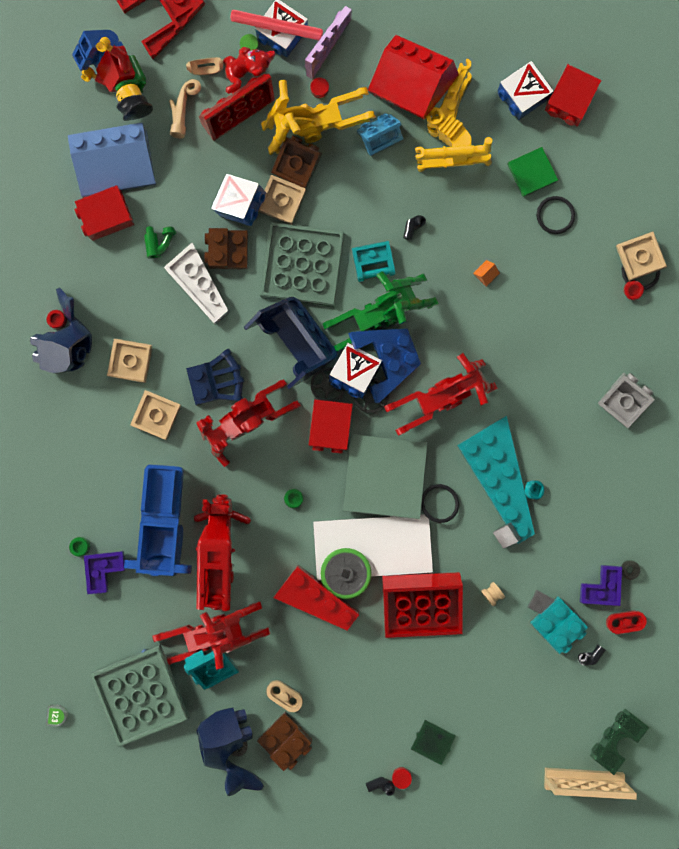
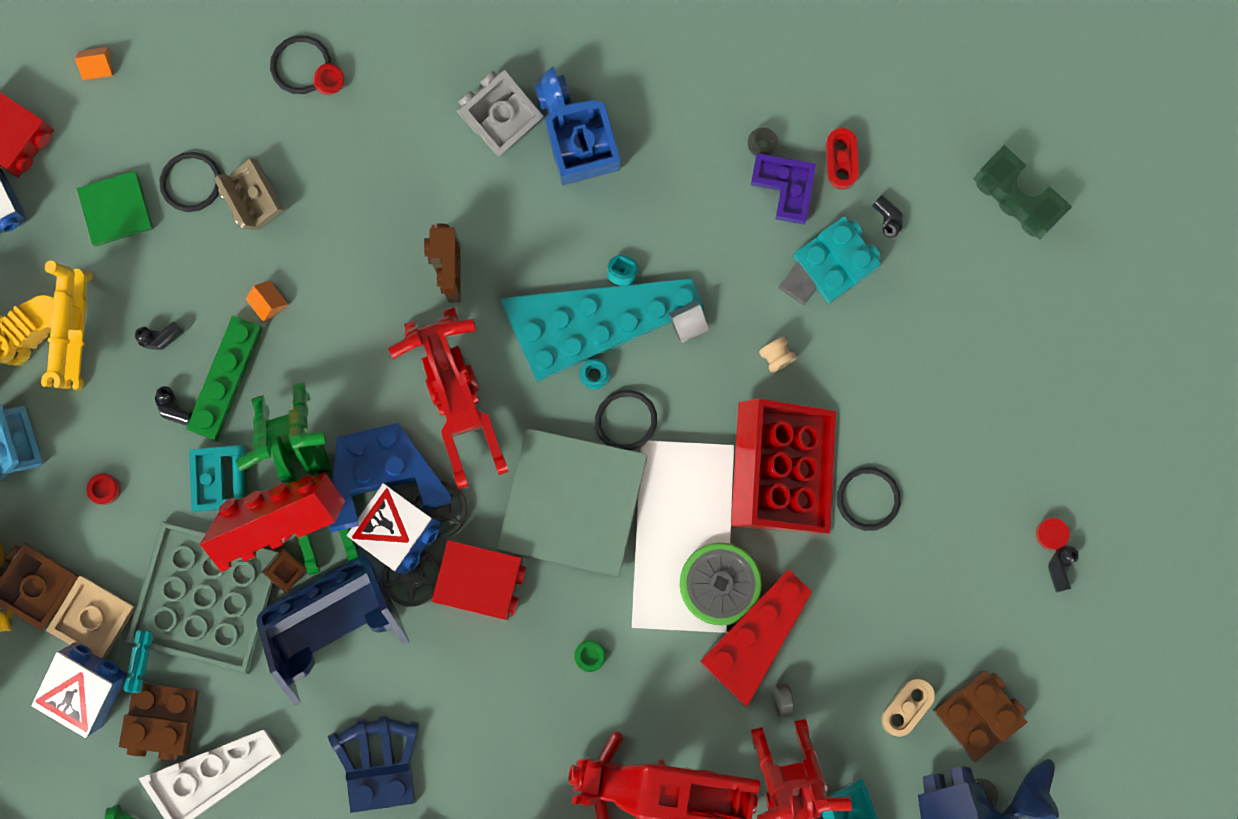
camera: 85 degrees left, 5 degrees down
red piece [196,379,301,467] -> none
clear green piece [411,720,456,765] -> none
tan fence [544,768,637,800] -> none
tan plate [616,232,667,281] -> none
none -> orange slope [74,47,113,81]
none -> red tile [86,473,121,505]
none -> teal axle [124,630,154,693]
none -> black arm [135,321,184,350]
none -> green plate [186,316,263,441]
none -> red wedge [200,473,345,572]
none -> dark tan bracket [214,158,284,230]
none -> reddish brown tile [261,548,307,593]
none -> reddish brown plate [424,223,461,303]
none -> blue brick [534,66,621,186]
none -> teal plate [579,359,610,390]
none -> dark grey tile [773,683,794,717]
none -> black piece [837,467,901,531]

